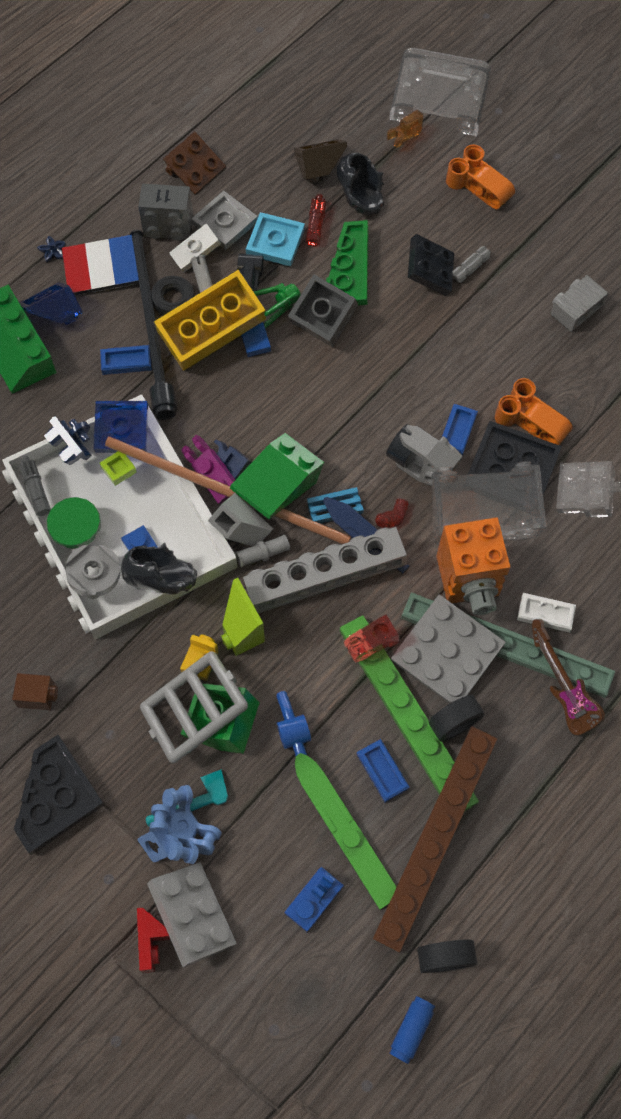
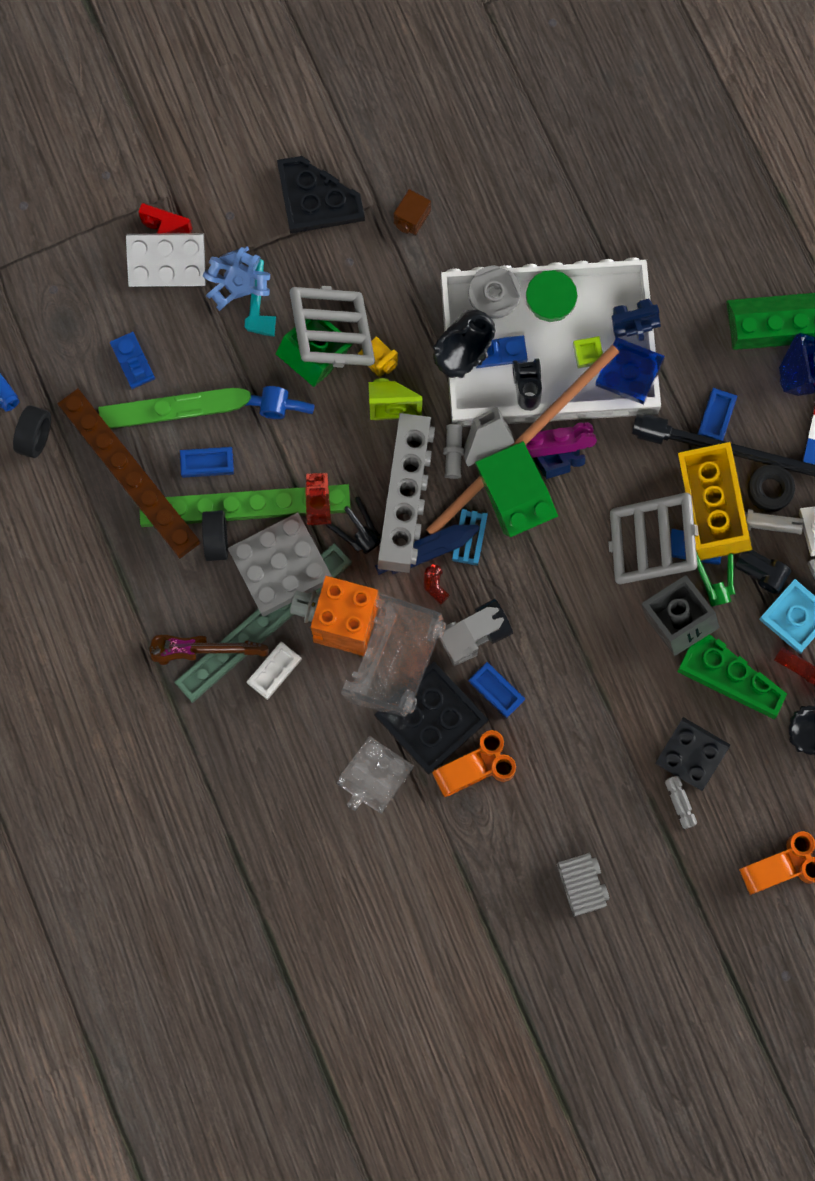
camera: 115 degrees right, 10 degrees up
dark grey piece [18,456,51,516] -> none
none -> black plant [319,497,381,554]
none -> black piece [512,358,542,411]
none -> light grey bar [608,493,699,584]

